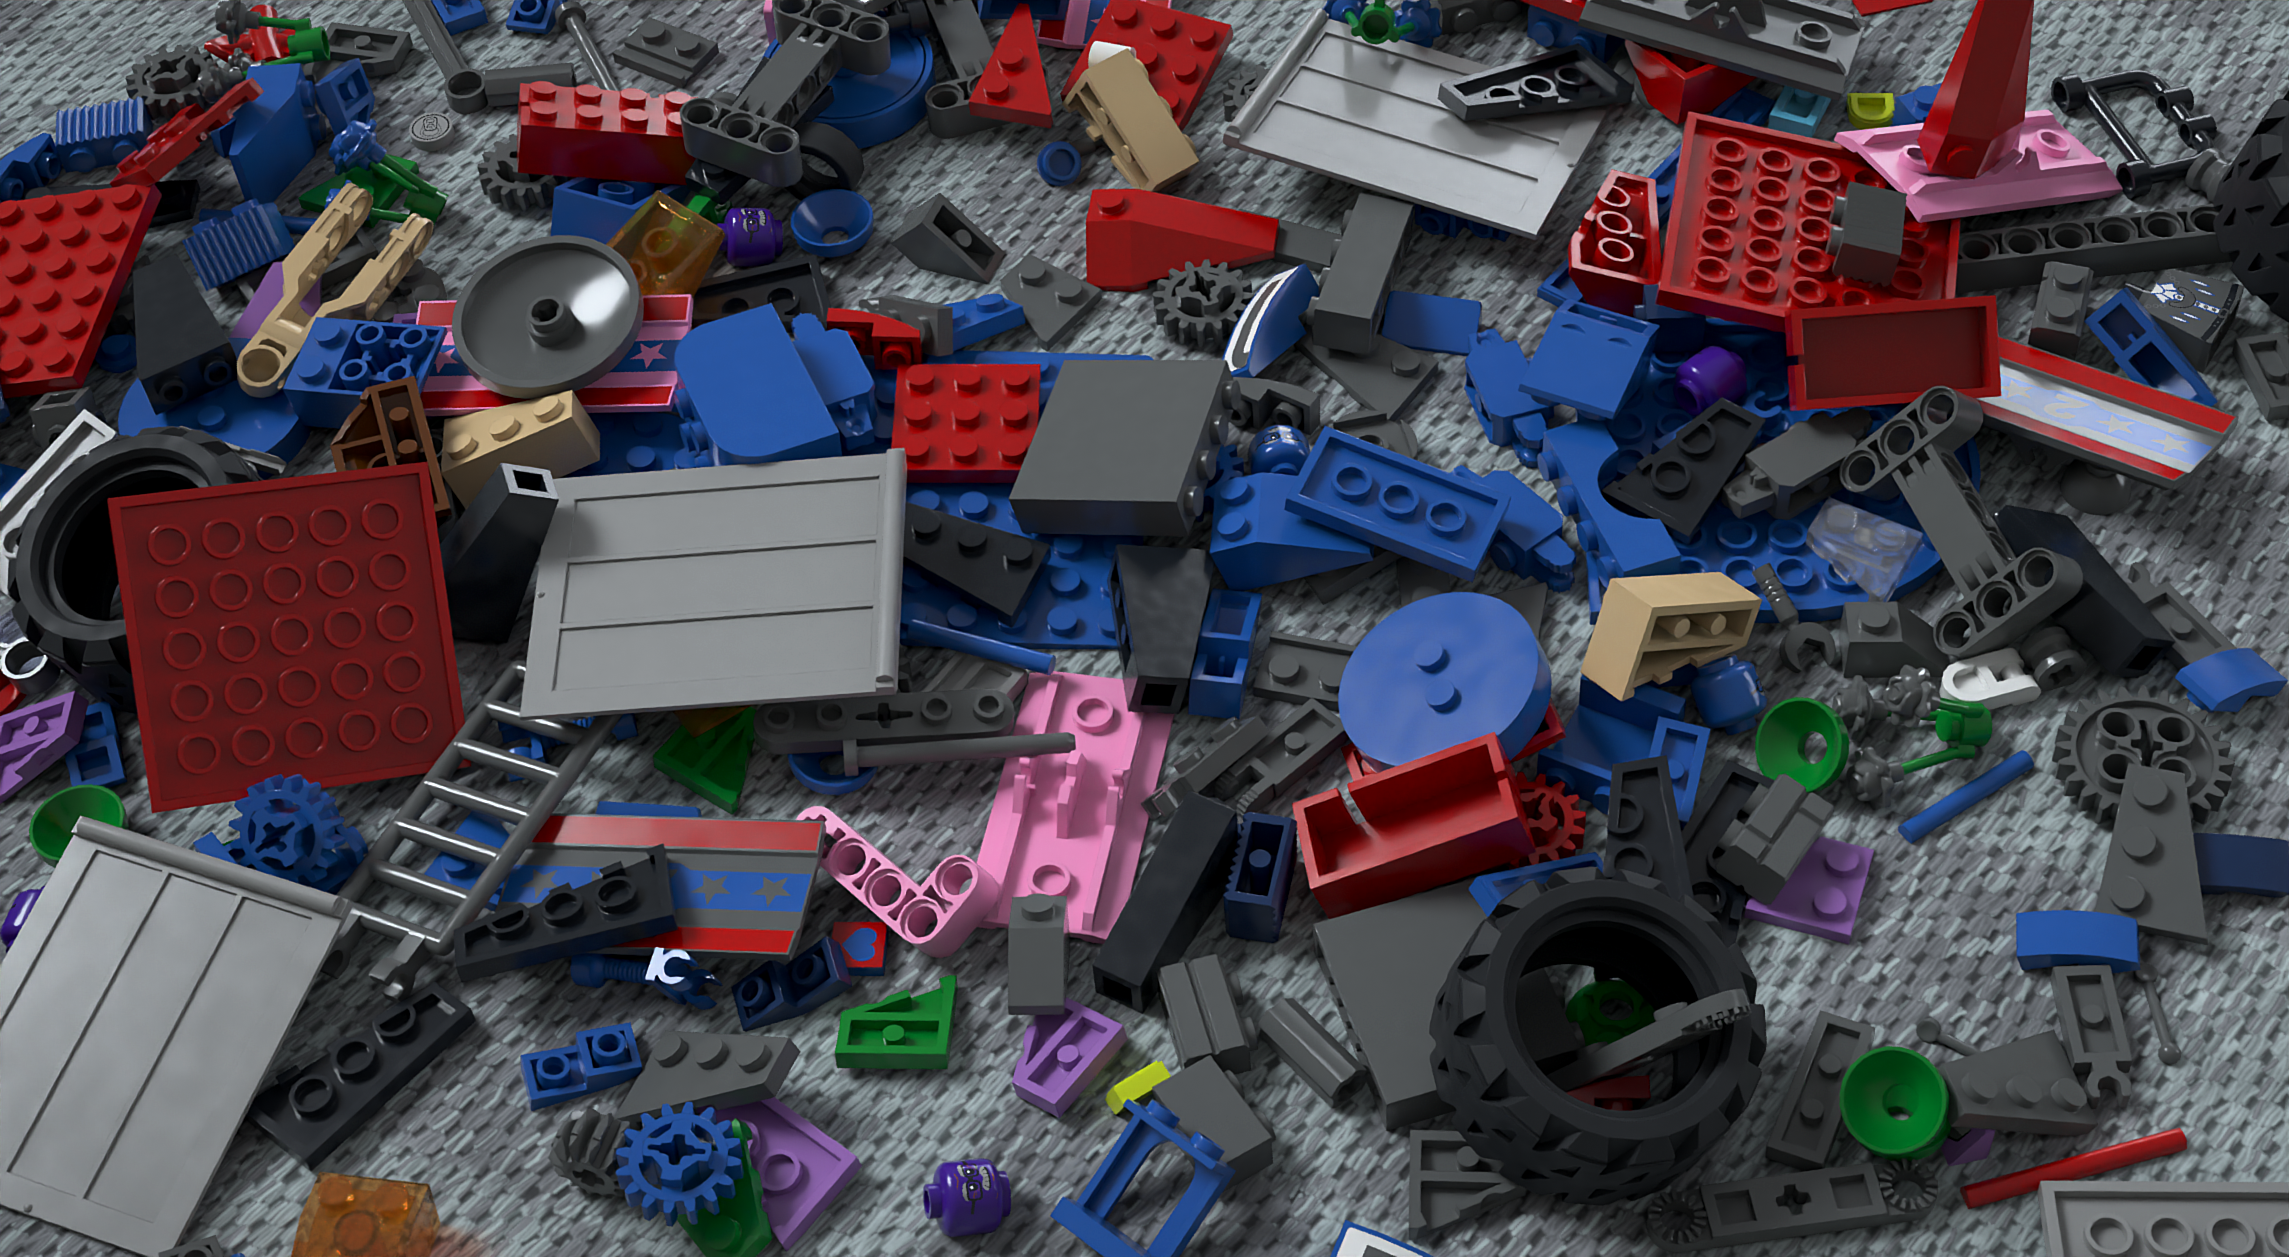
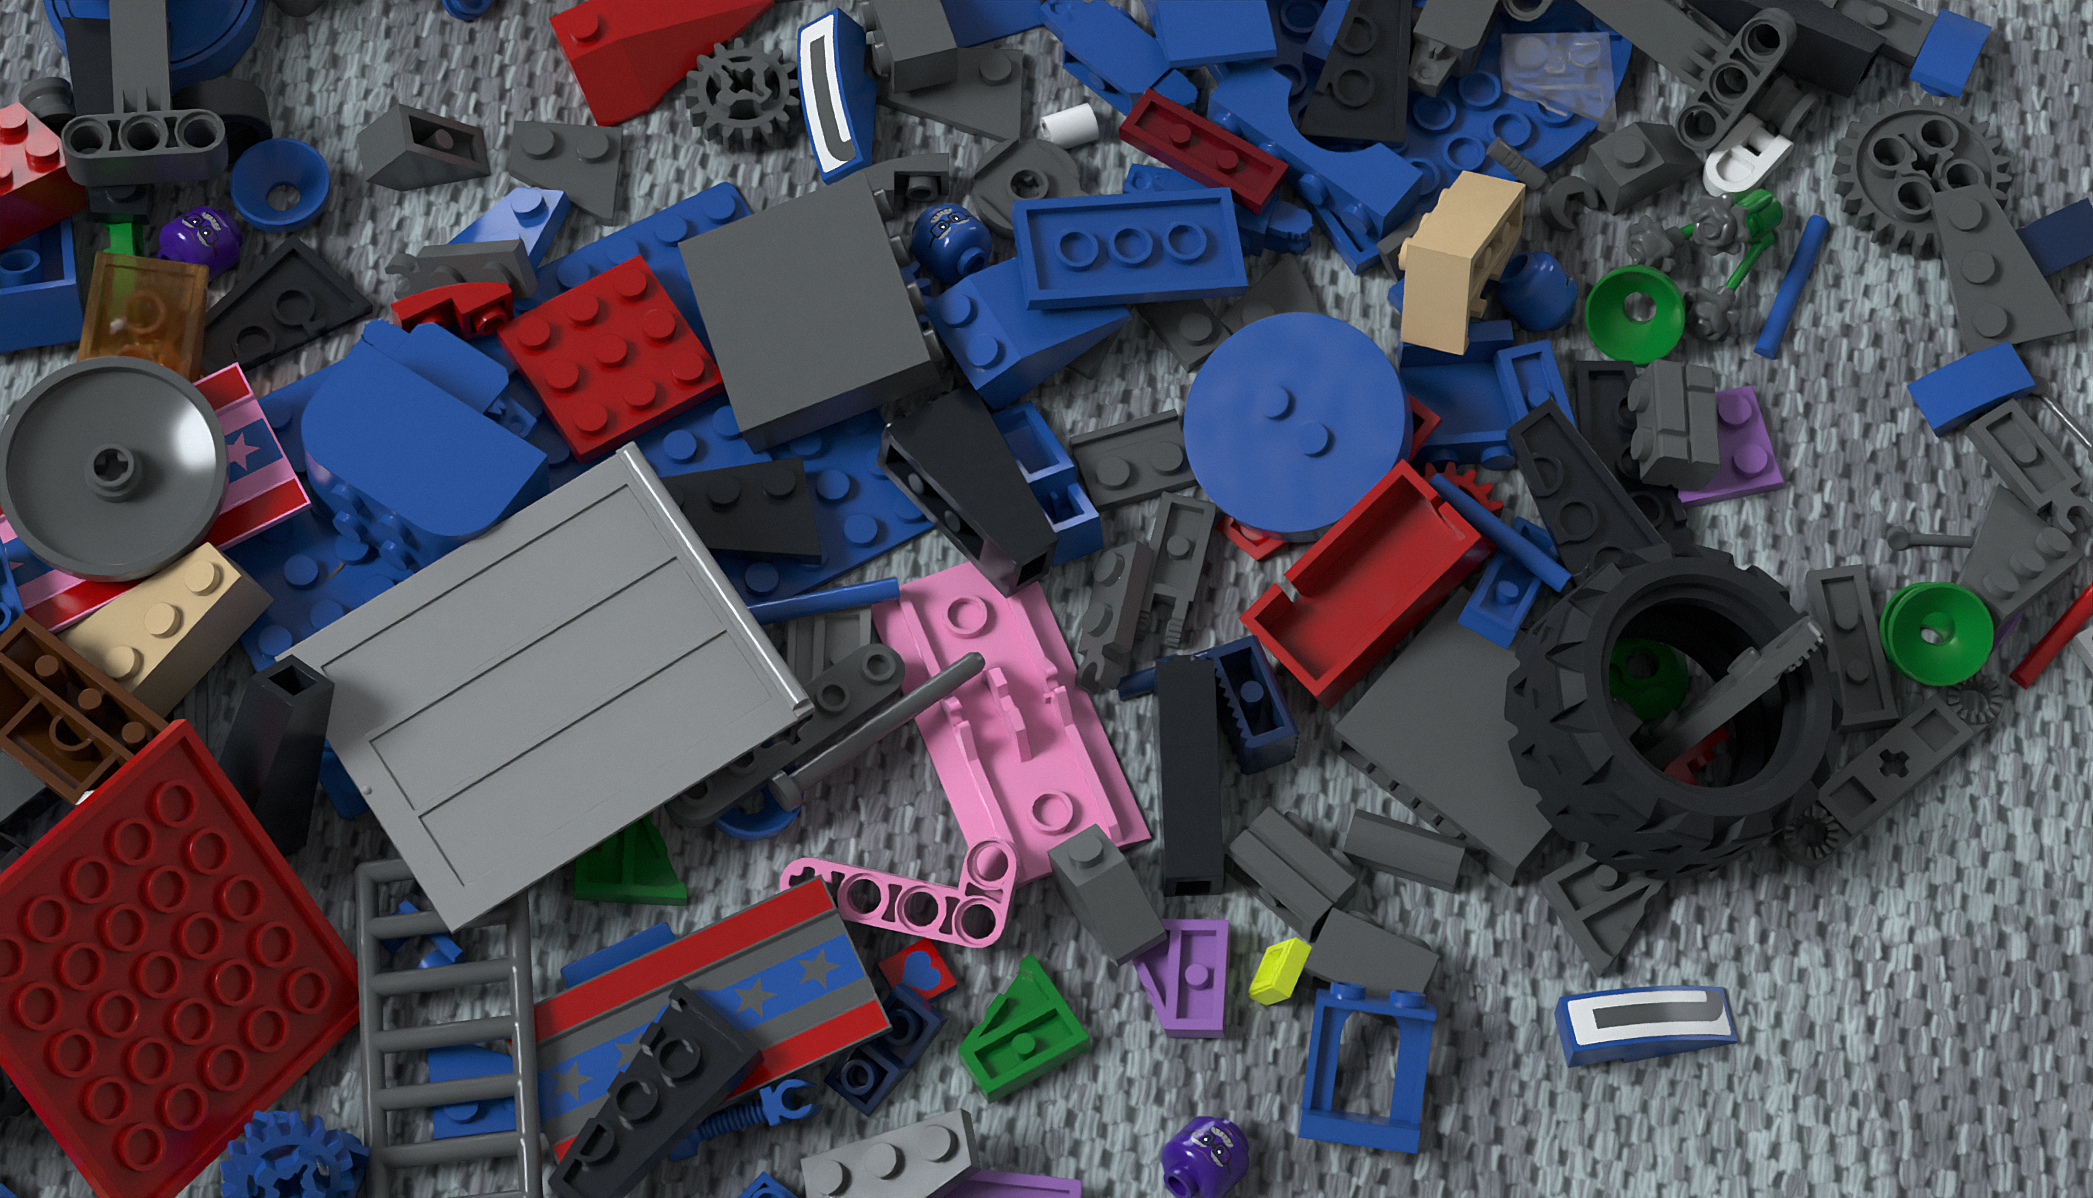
camera: 40 degrees left, 15 degrees up
none -> white hinge [1040,103,1099,150]
none -> dark red plate [1119,88,1289,216]
none -> blue bar [1428,473,1573,593]

